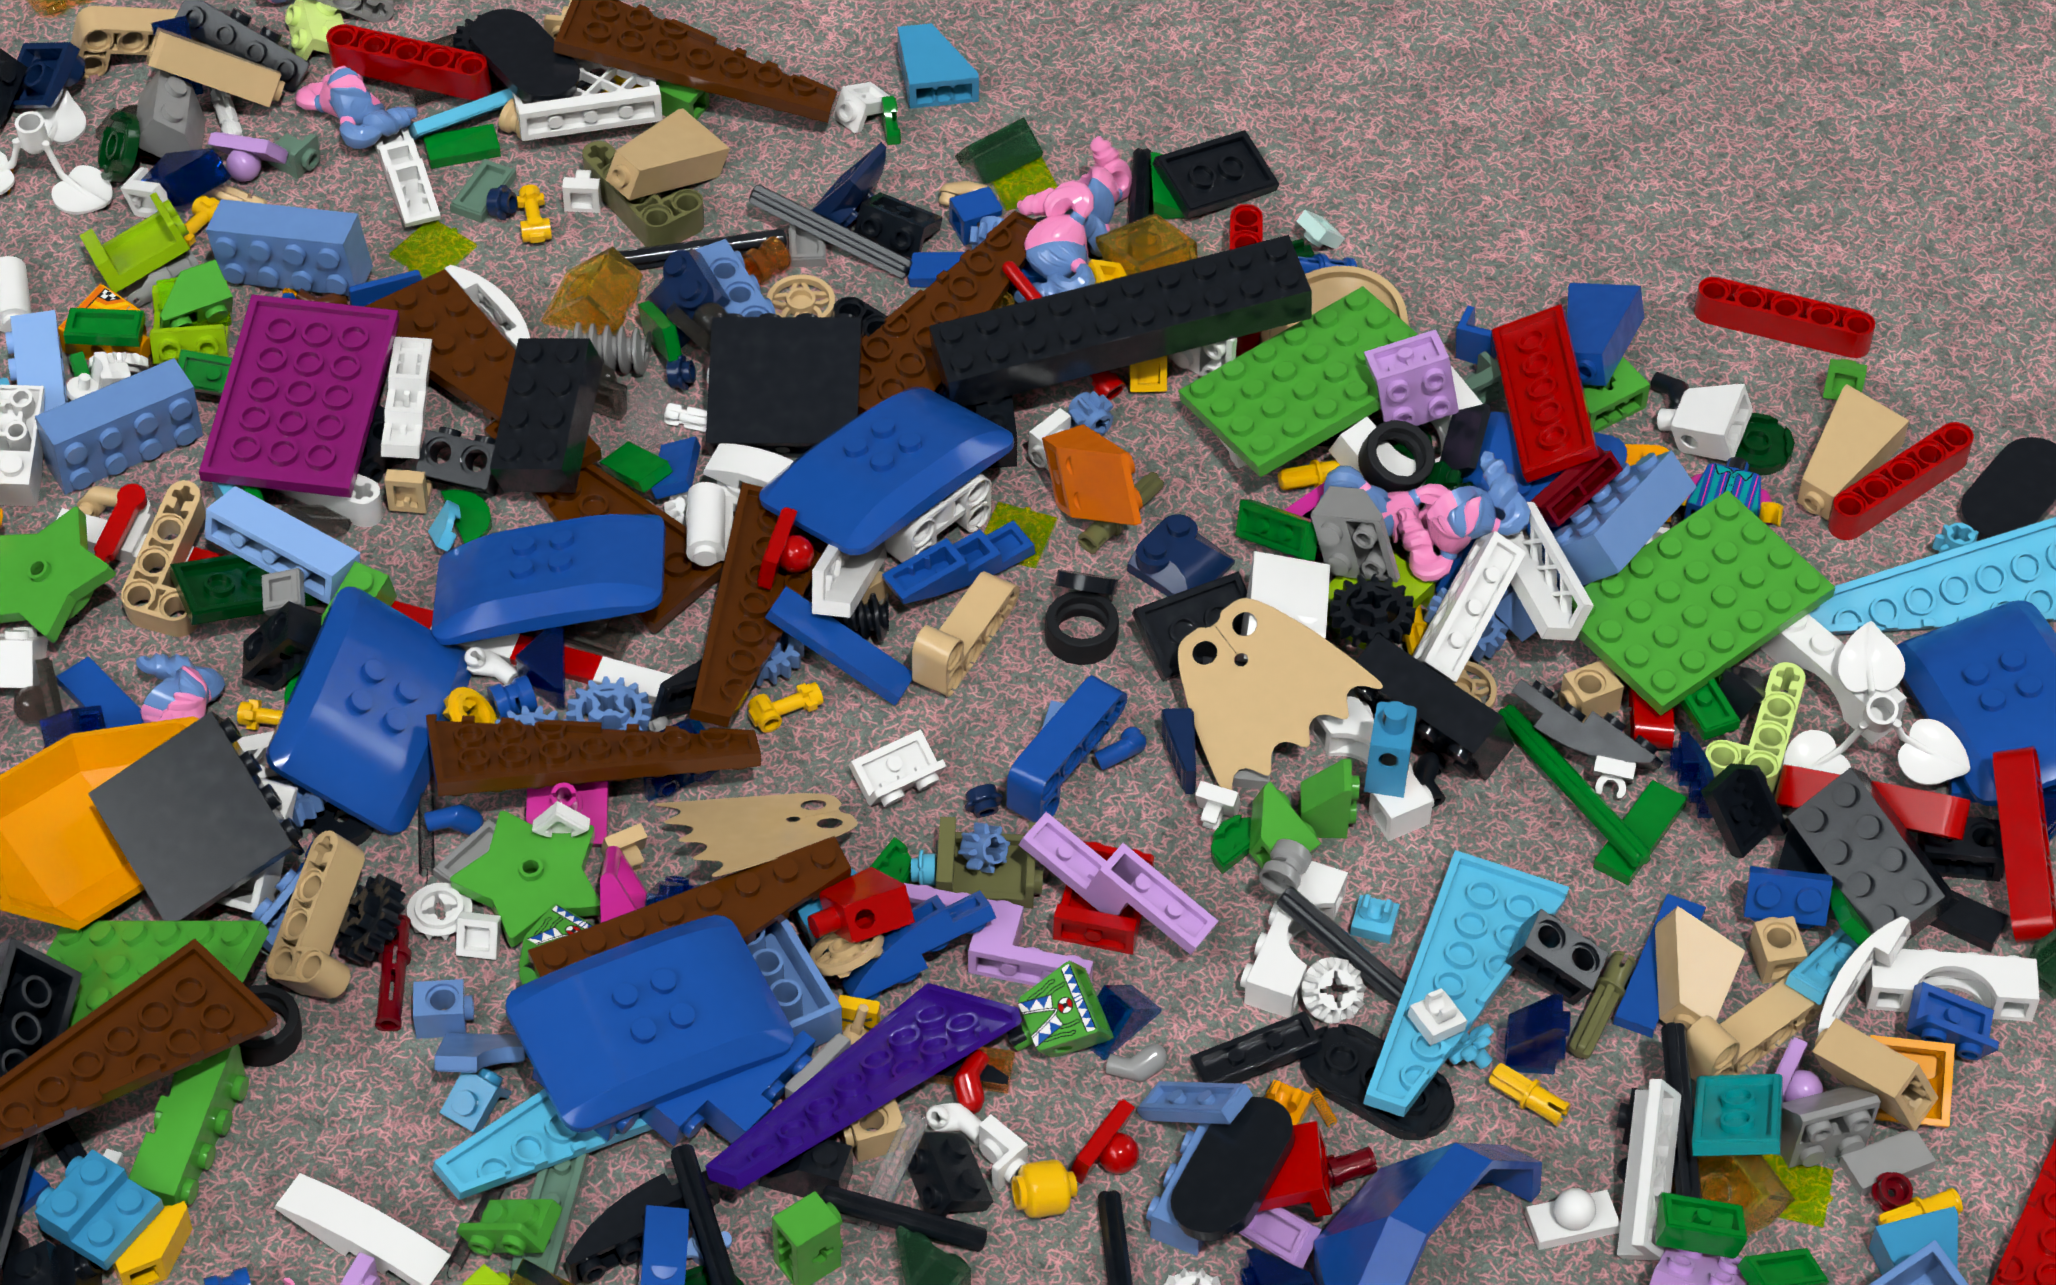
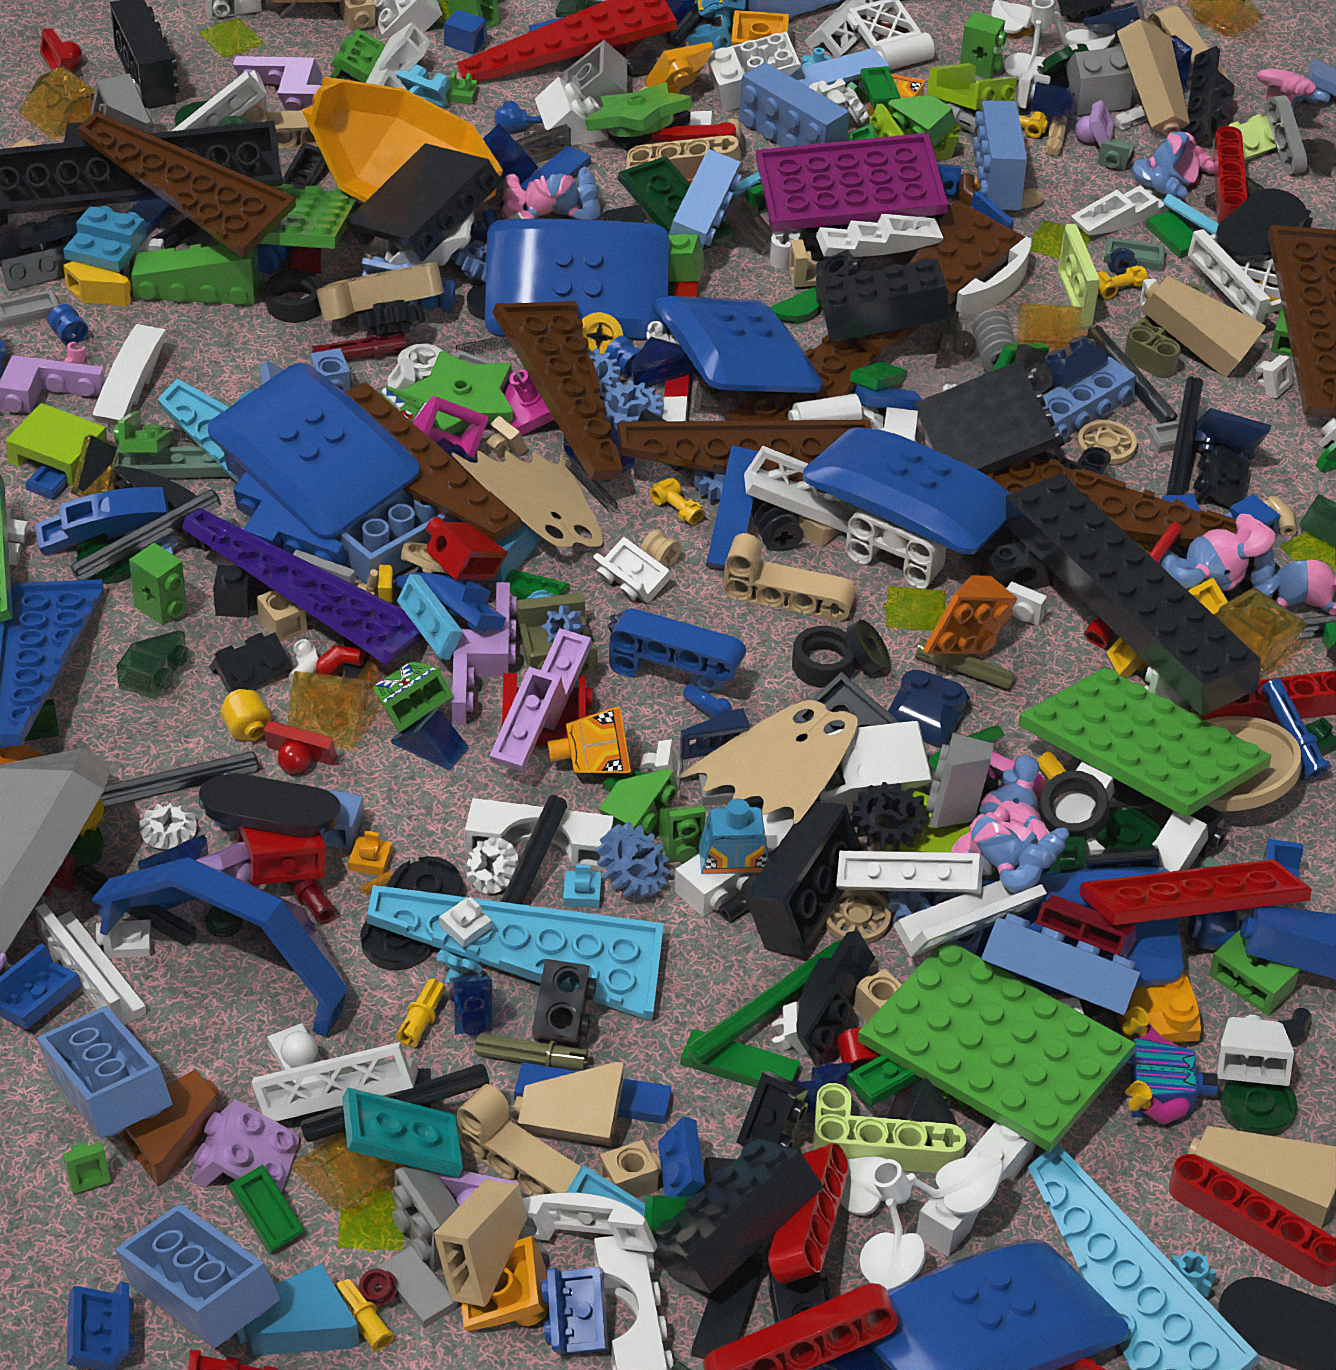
camera: 75 degrees right, 5 degrees down
light grey tile [262,568,305,616] -> none
blue arm [424,804,484,835] -> none
medium azure tile [428,500,461,552] -> none
white tile [532,801,590,837] -> none
clear orange wheel [742,236,792,285] -> none
red tile [757,507,815,590] -> none
black axle [821,1185,987,1252] -> none
clear axle [856,1111,929,1232] -> none
blue slope [882,520,1035,604] -> none
white bracket [979,1114,1028,1191] -> none
medium blue gear [1068,391,1114,435] -> none
light grey arm [1105,1044,1167,1082] -> none
medium blue tile [1137,1081,1253,1124] -> none
black tile [1190,1011,1323,1083] -> none
light grey wheel [1259,839,1312,896] -> none
lavender bracket [1364,329,1459,426] -> none
green slope [1655,1192,1748,1258] -> none
none -> clear yellow slope [287,671,369,749]
none -> medium azure tile [397,574,463,660]
none -> torso [547,706,631,773]
none -> black piece [563,456,621,513]
none -> medium blue gear [596,822,670,900]
none -> tan wheel [640,529,681,568]
none -> bright green brick [960,11,1007,79]
none -> yellowish green tile [1058,224,1100,326]
none -> white tile [1255,355,1294,398]

